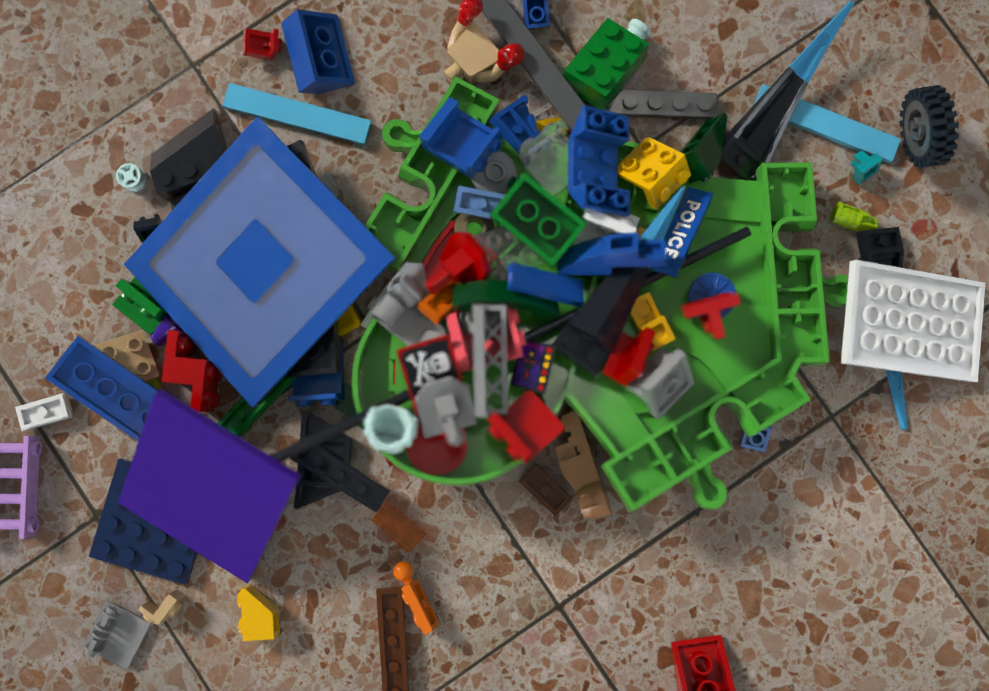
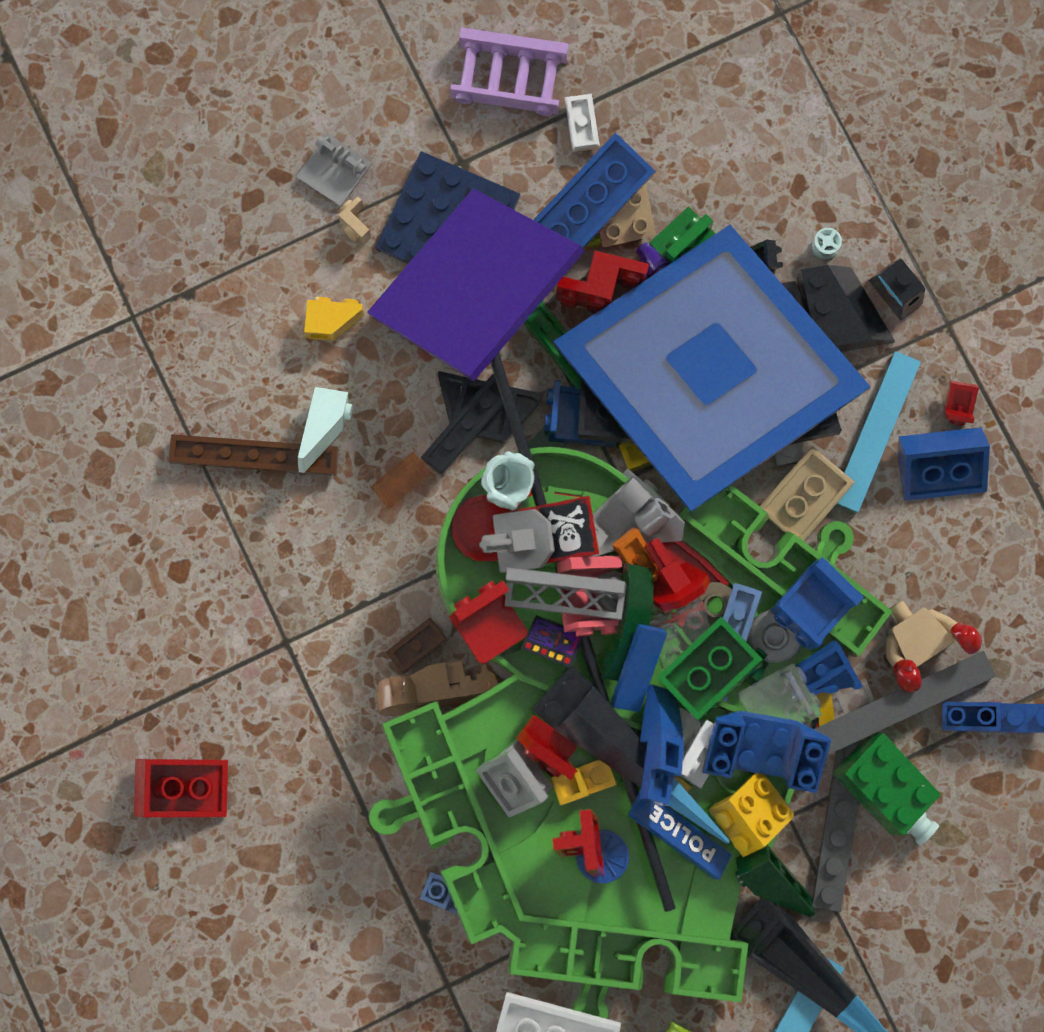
camera: 95 degrees right, 5 degrees down
orange plate [393,561,440,635] -> none
none -> light aqua slope [298,387,353,473]
none -> tan tile [760,446,855,541]
none -> black torso [868,258,925,321]

